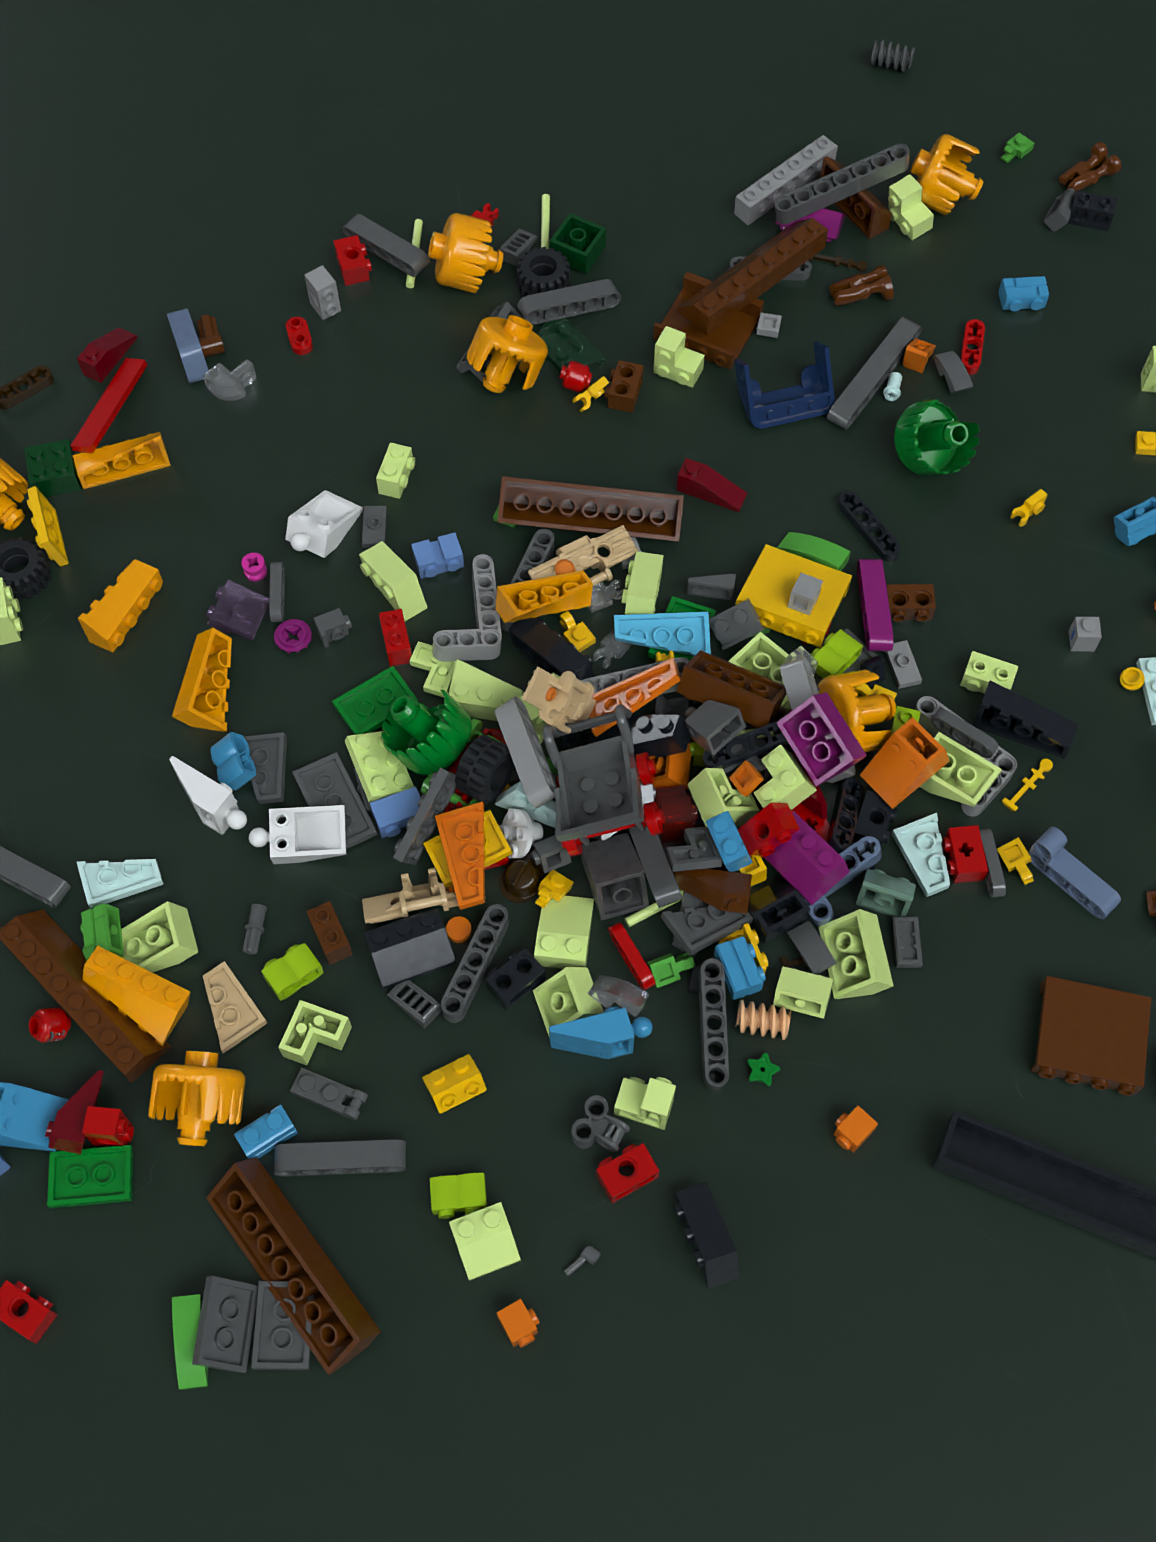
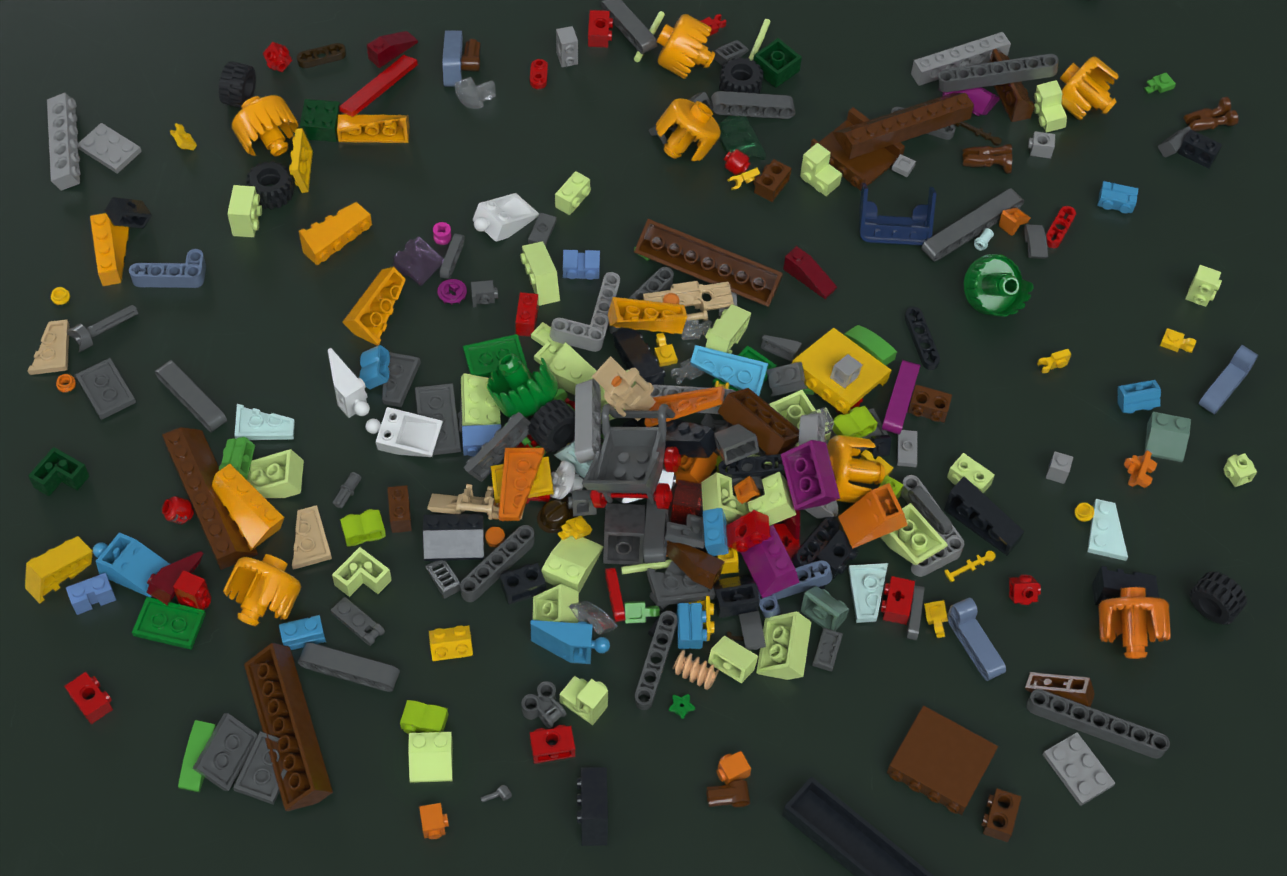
camera: 15 degrees right, 5 degrees down
none -> reddish brown piece [706,780,750,807]
none -> red brick [1009,575,1041,605]
none -> light grey brick [1028,131,1055,159]

